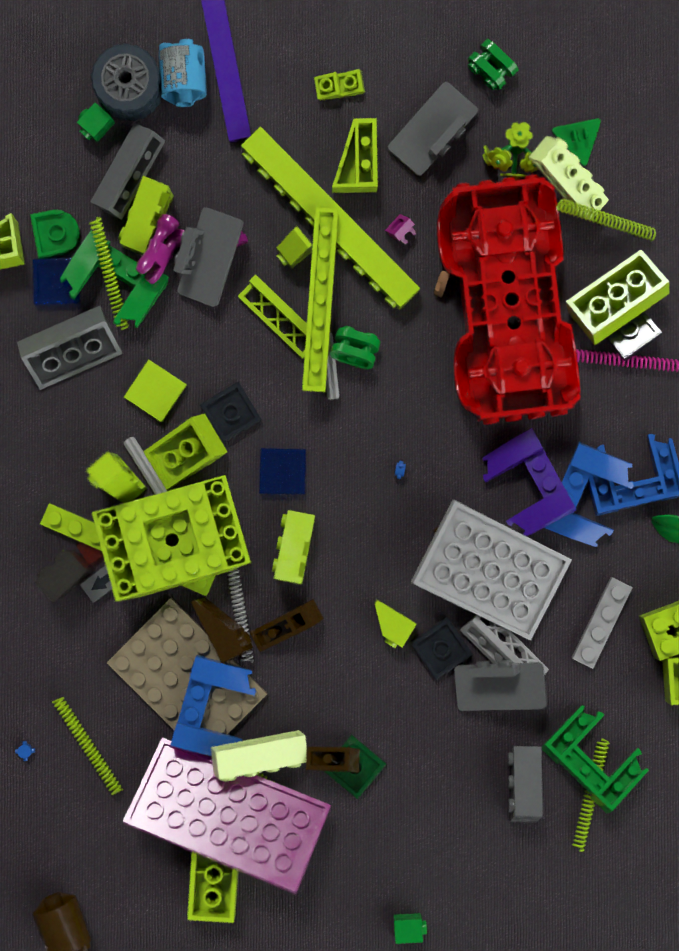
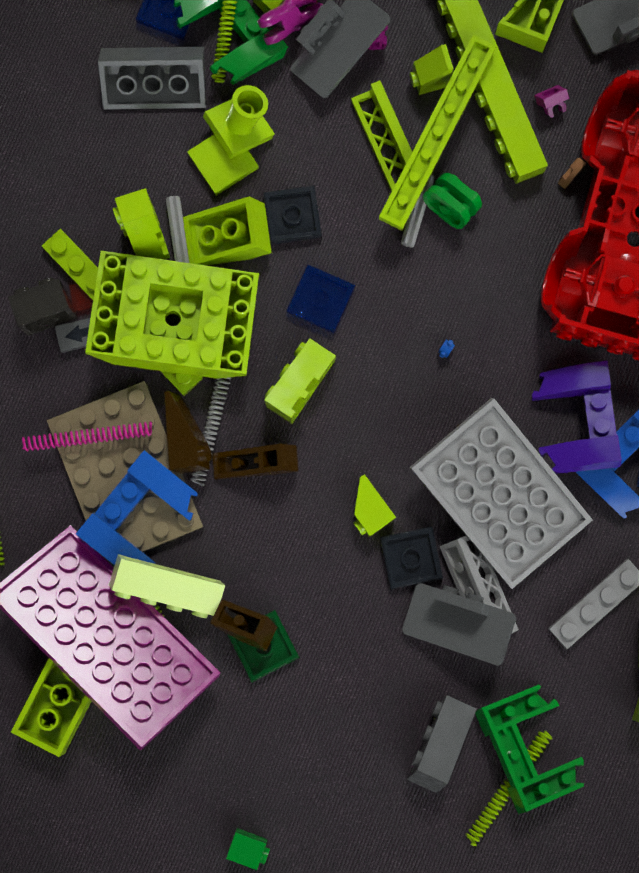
camera: 25 degrees right, 5 degrees down
none -> dark pink piece [22,421,152,452]
none -> lime plant [203,85,275,159]

